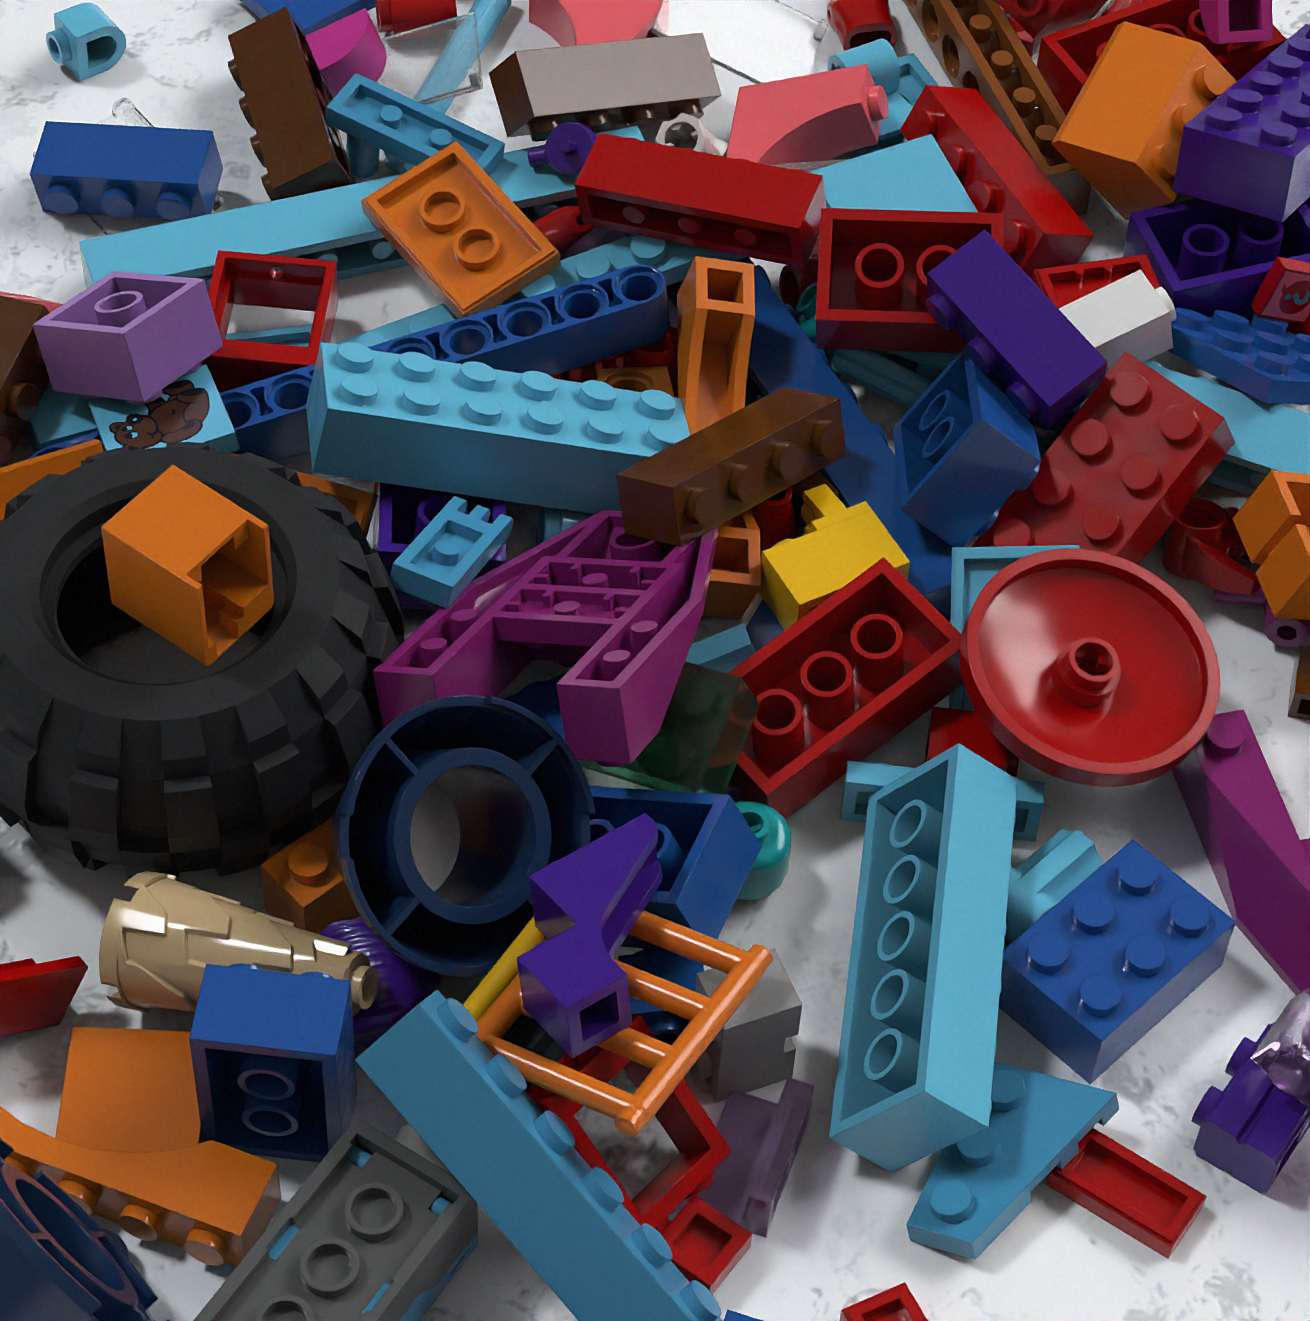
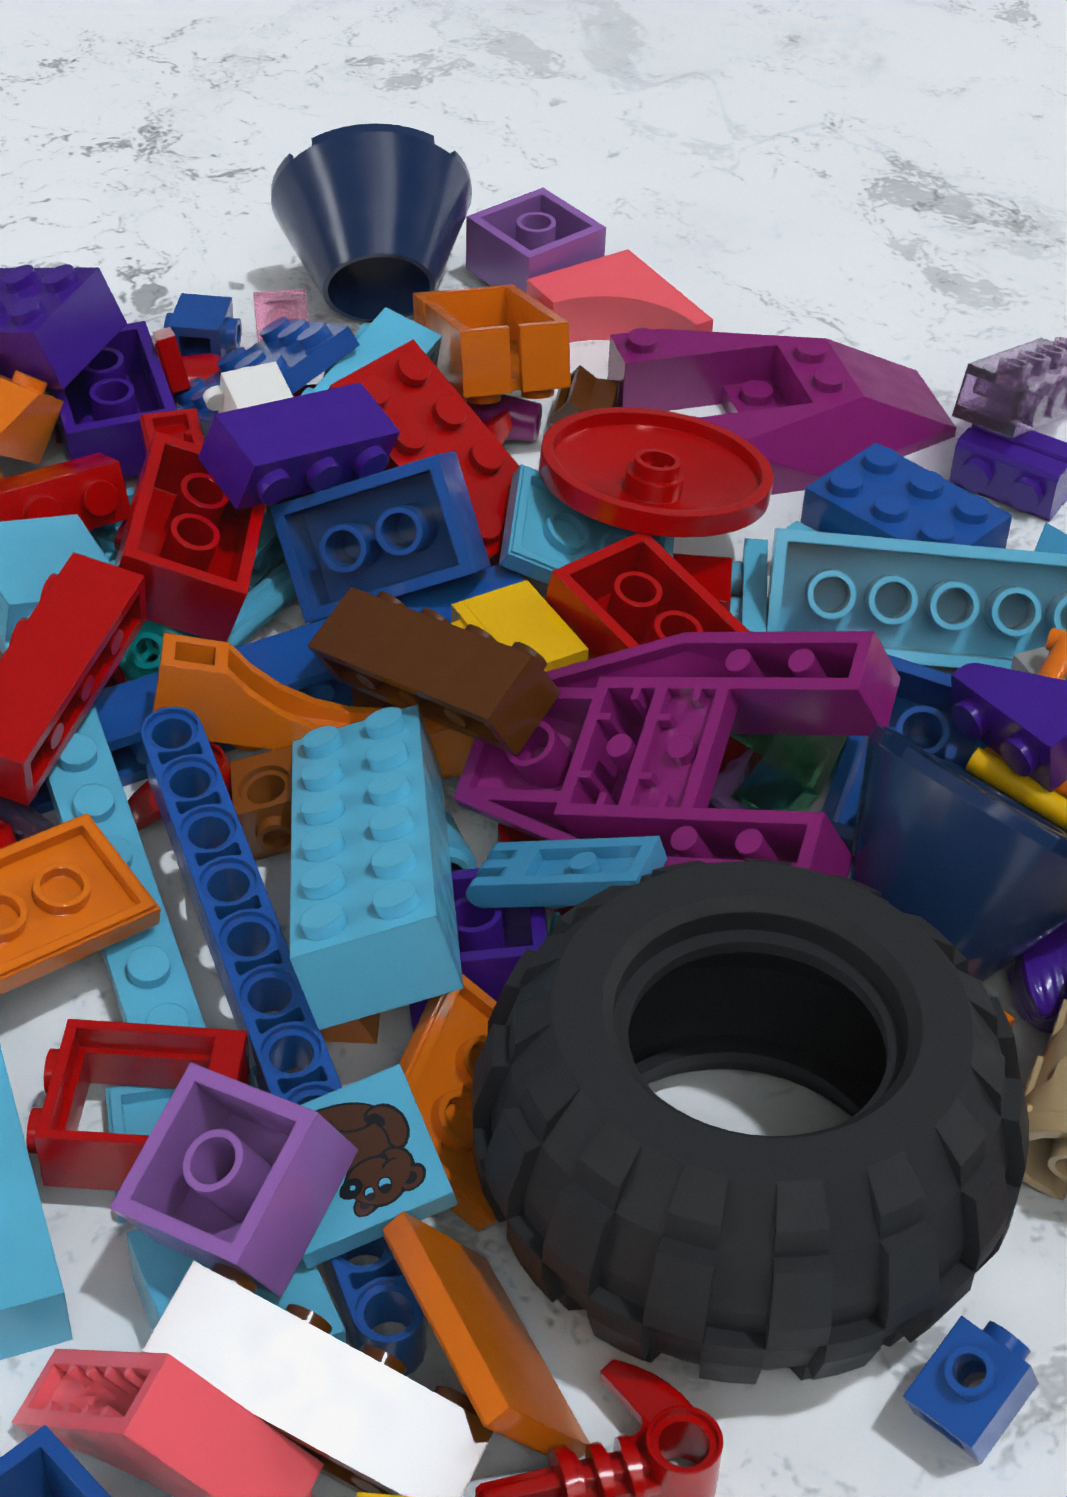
camera: 90 degrees left, 10 degrees down
orange piece [101,464,274,666] -> none

